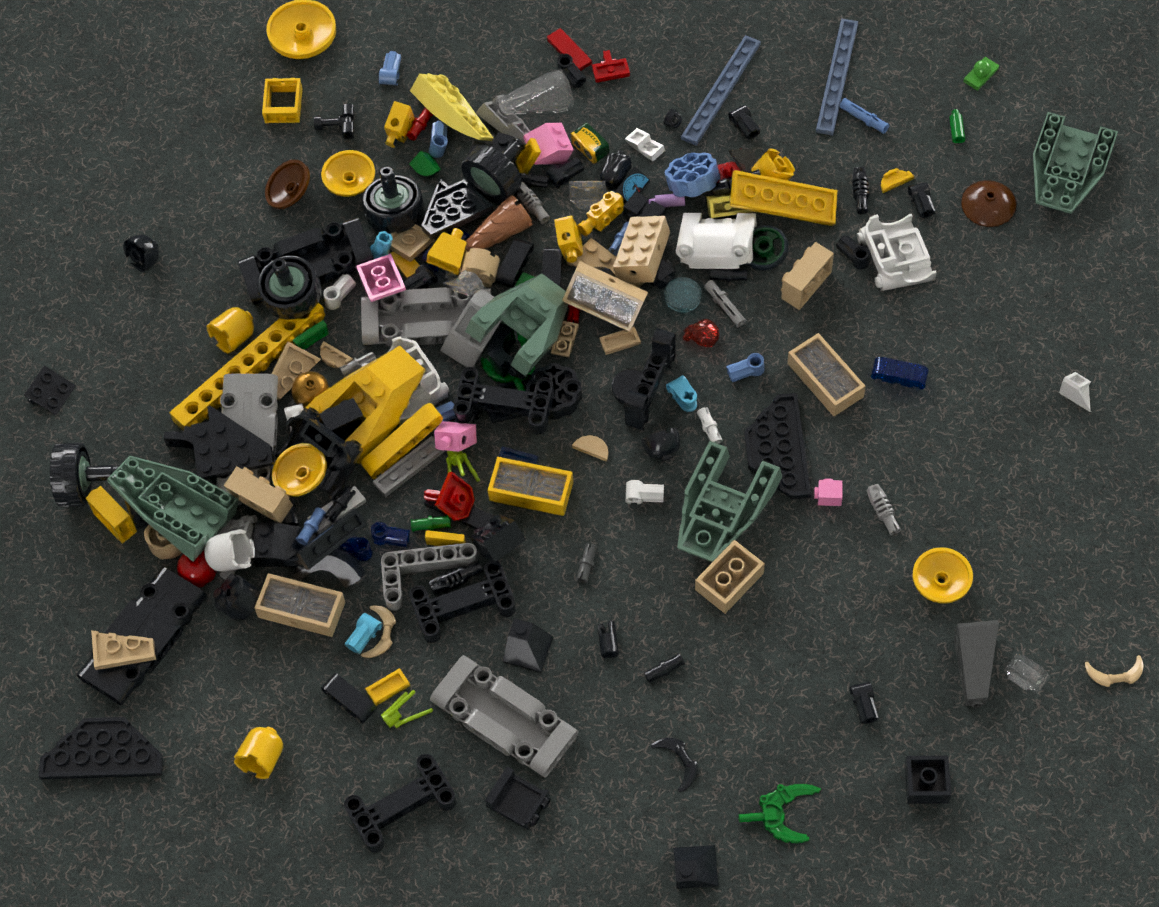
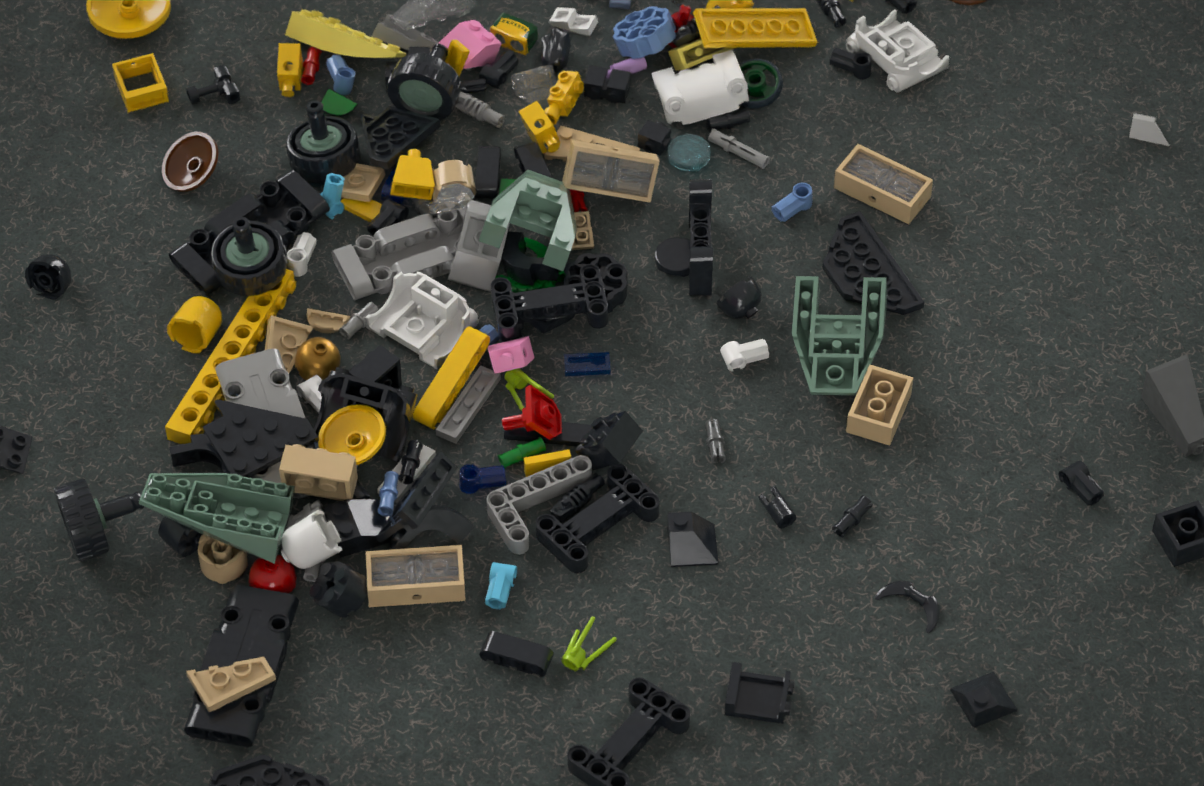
camera: 25 degrees left, 10 degrees down
yellow window [86,486,137,544] -> none
yellow cylinder [234,727,283,779] -> none
green tile [292,320,329,350] -> none
yellow wedge [306,346,426,464] -> none
yellow dish [321,150,375,197] -> none
clear blue piece [338,535,373,561] -> none
bright pink slope [356,254,406,302] -> none
tan piece [361,606,396,658] -> none
yellow tile [365,668,410,706] -> none
medium blue piece [379,51,401,85] -> none
light grey panel [430,655,579,778] -> none
nougat cone [465,195,533,252] -> none
brick [488,457,573,516] -> none
tan tile [572,435,609,462] -> none
tan tile [599,326,641,355] -> none
medium blue pin [609,222,629,256] -> none
tan brick [613,216,670,283] -> none
slope [615,167,650,204] -> none
medium azure piece [666,375,697,412] -> none
clear red piece [682,319,720,347] -> none
white pin [697,407,723,444] -> none
green bar [738,784,821,843] -> none
tan brick [781,242,834,310] -> none
bright pink brick [814,479,842,506] -> none
light grey hinge [867,484,901,535] -> none
clear blue beam [871,357,929,390] -> none
yellow dish [912,548,973,603] -> none

